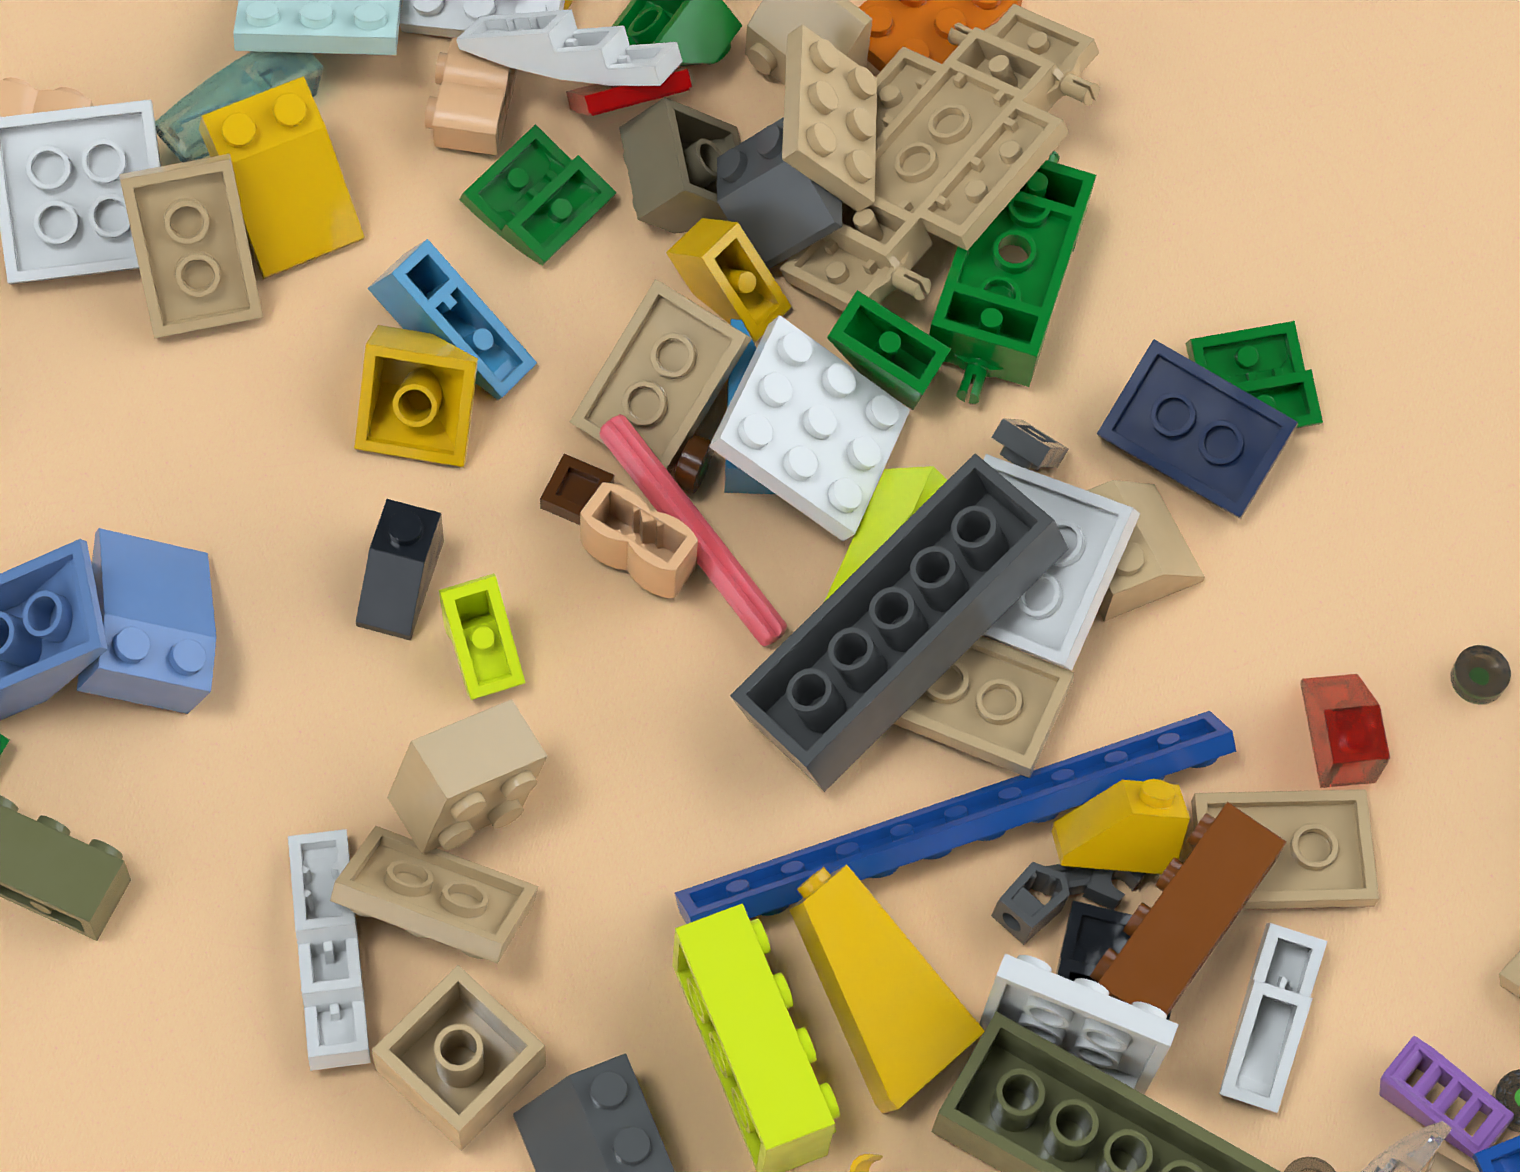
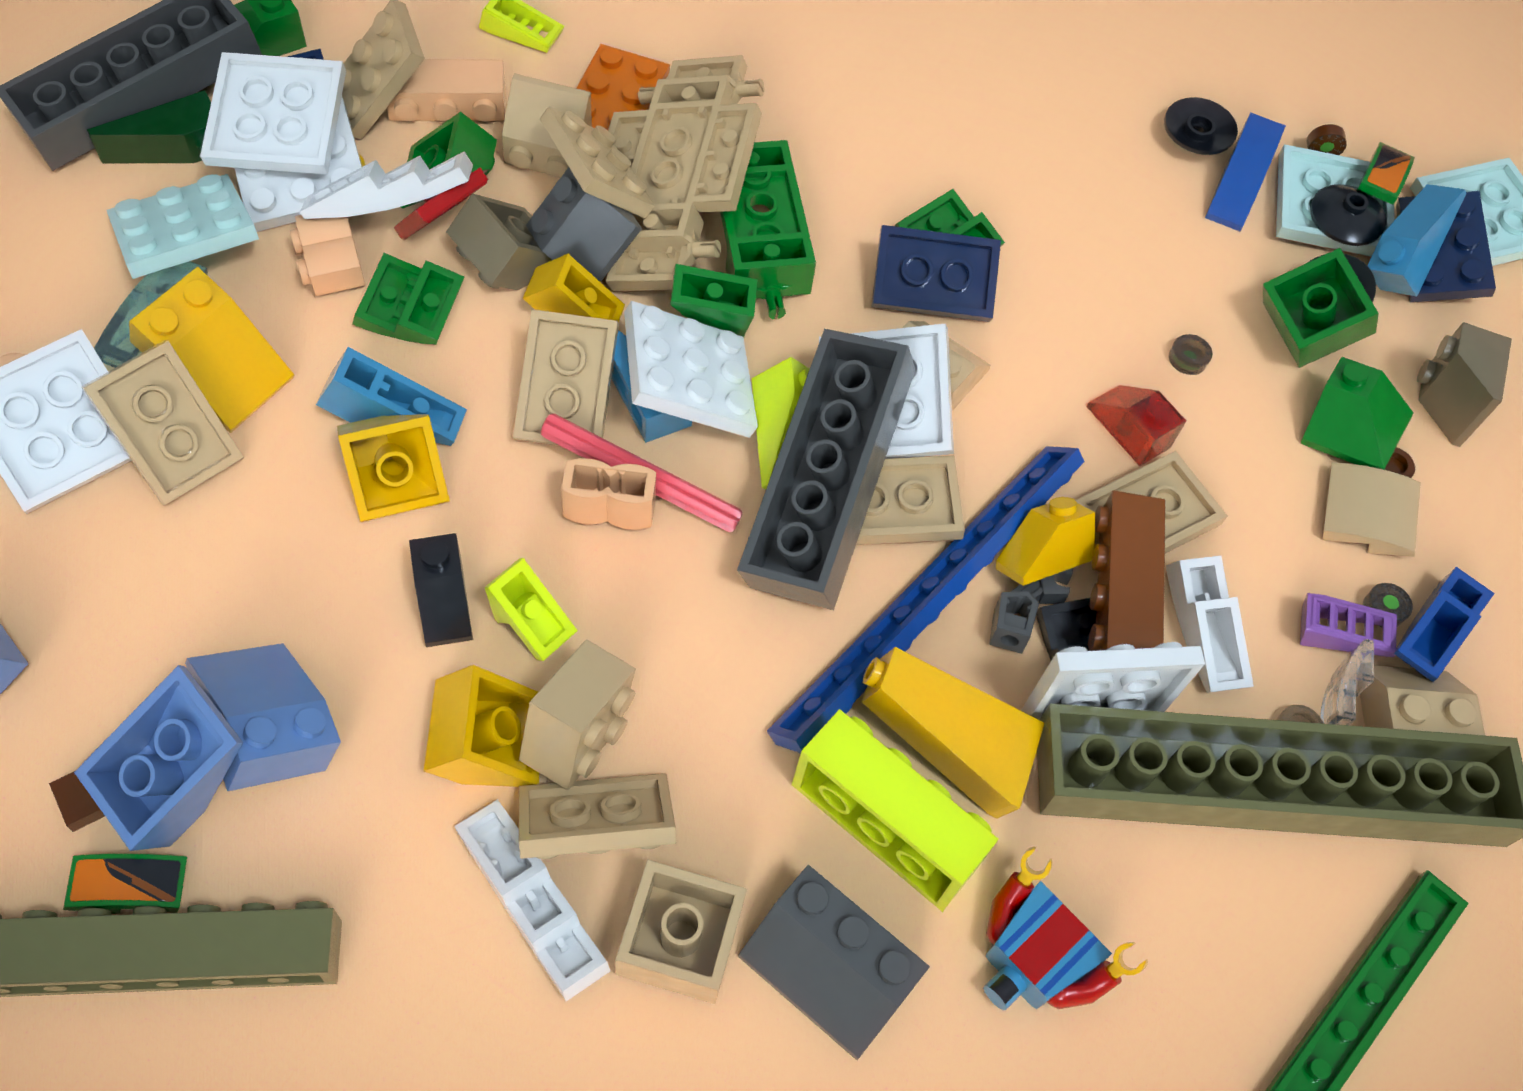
camera: 30 degrees left, 5 degrees down
reddish brown tile [540,453,615,525] -> none
reddish brown tile [674,435,714,494] -> none
dark grey plate [991,418,1069,471] -> none
none -> yellow slope [424,665,540,787]

